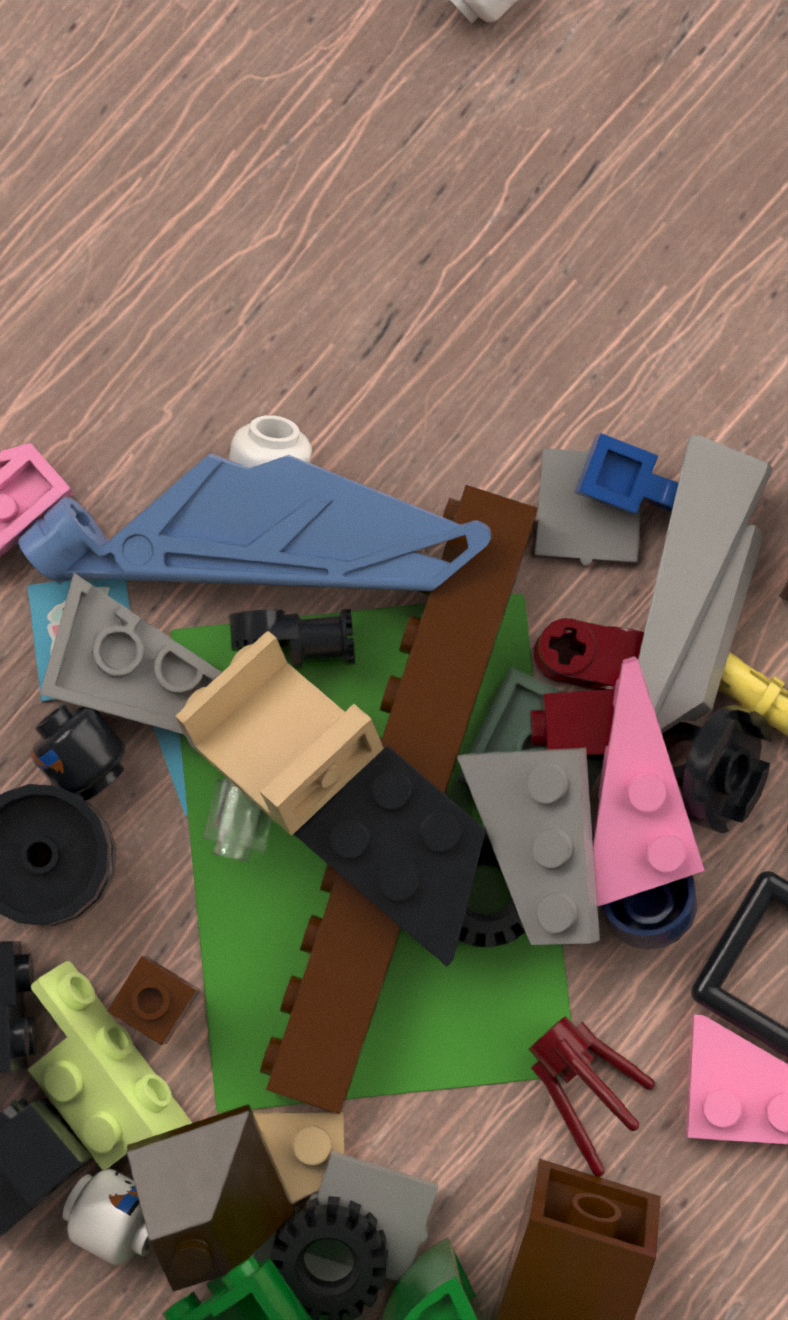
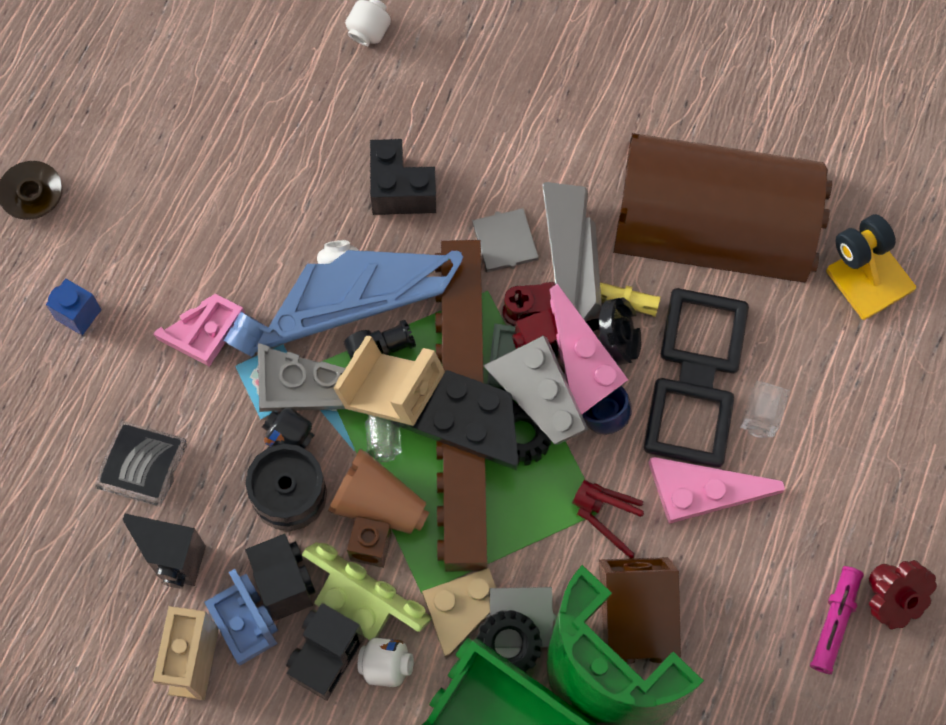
camera: 20 degrees left, 15 degrees down
dark brown slope [127,1104,294,1292] -> none
blue plate [574,433,678,515] -> none
none -> nougat cone [328,449,429,534]
none -> black brick [370,139,436,215]

